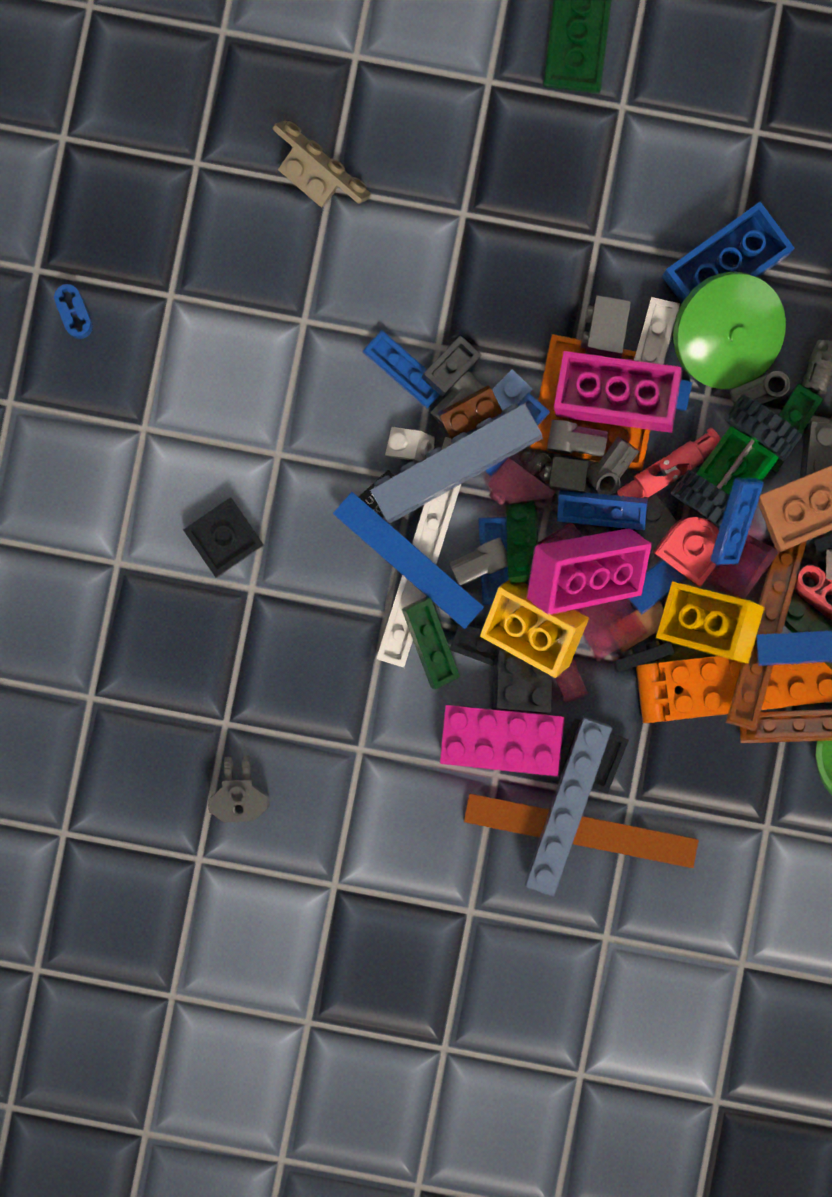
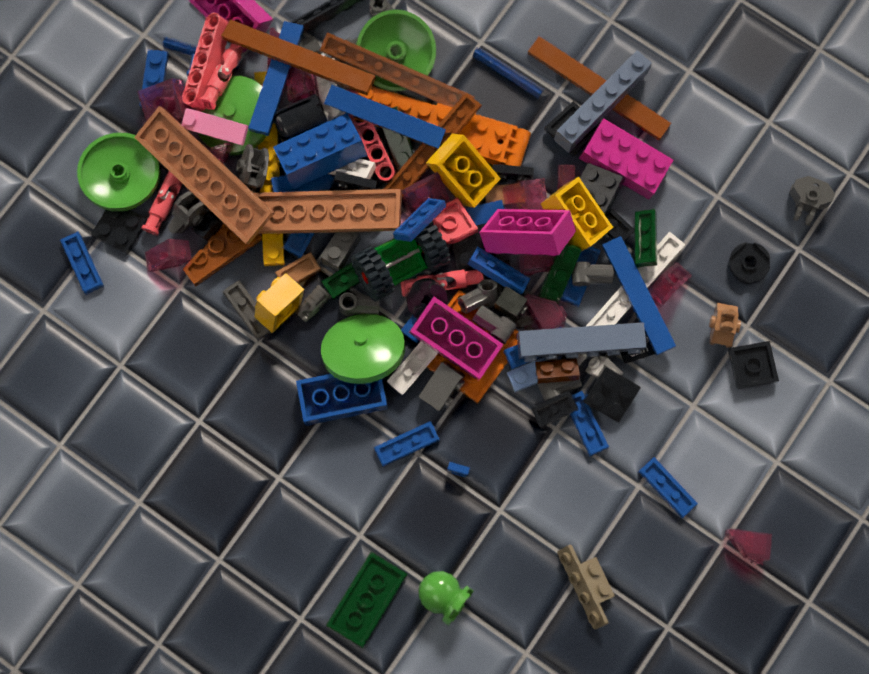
camera: 155 degrees left, 10 degrees down
blue beam [54,284,93,339] -> none
none -> blue tile [374,421,440,467]
none -> black plate [406,278,448,319]
none -> bright green tile [418,571,474,626]
none -> blue tile [447,462,470,478]
none -> blue axle [473,47,544,99]
none -> black plate [582,365,641,423]
none -> blue tile [638,457,698,518]
none -> clear pink slope [648,262,692,305]
none -> medium nougat hinge [709,303,741,348]
none -> clear pink slope [725,529,772,565]
none -> black plate [728,242,770,285]

